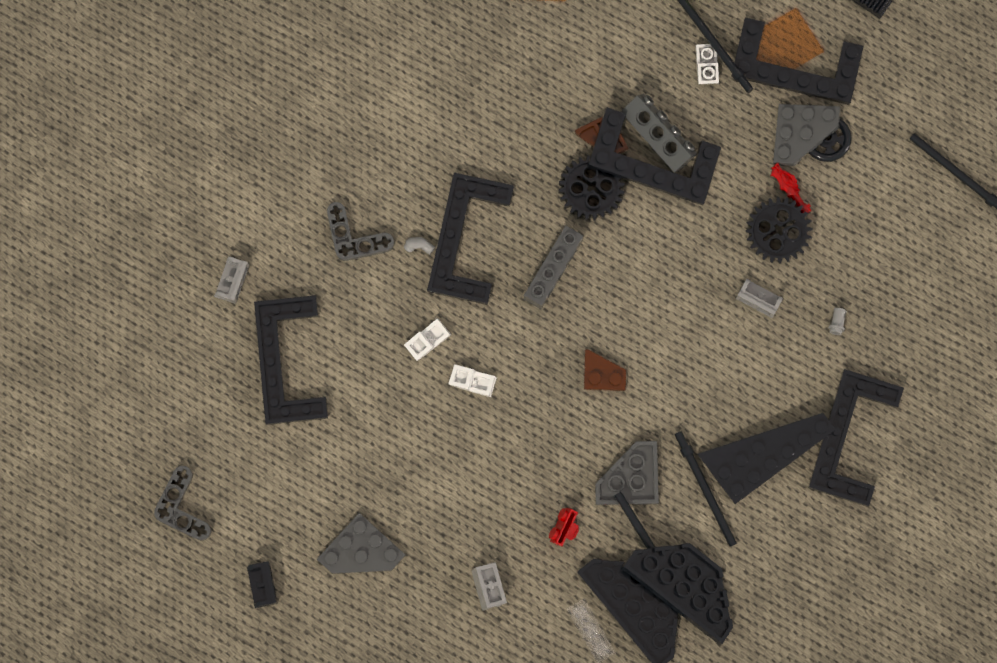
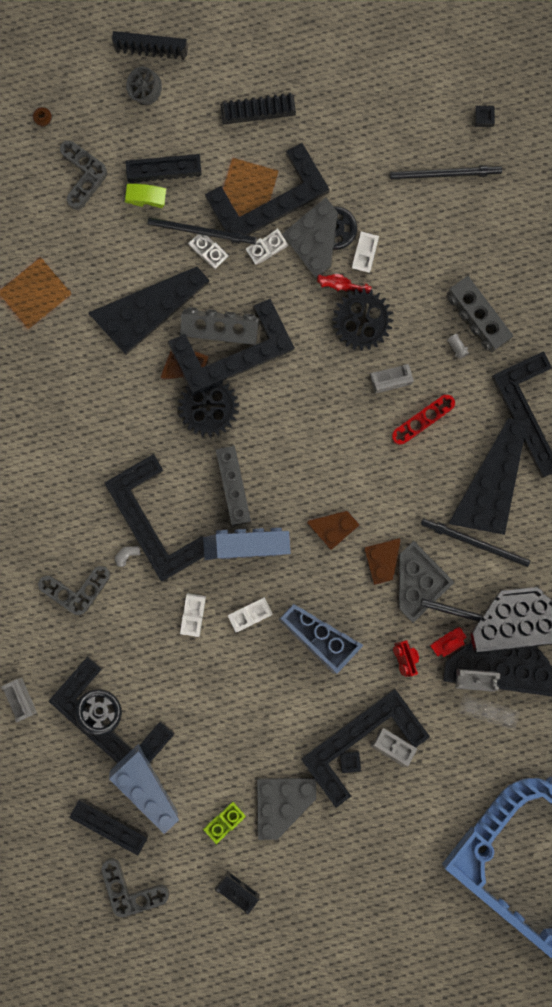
camera: 40 degrees left, 5 degrees up
none -> black gear [69,798,149,856]
none -> black plate [75,689,122,736]
none -> black wing [88,266,210,355]
none -> sand blue wedge [109,744,179,834]
none -> sand blue wedge [203,528,291,560]
none -> lime slope [203,801,246,845]
none -> white slope [246,228,289,265]
none -> sand blue wedge [278,604,364,674]
none -> black plate [301,688,430,808]
none -> black tile [340,751,361,773]
none -> white slope [352,232,379,273]
none -> reddish brown wing [364,538,401,585]
none -> red beam [391,394,455,445]
none -> red piece [429,627,467,657]
none -> dark grey brick [447,276,513,353]
none -> light grey hinge [455,668,500,692]

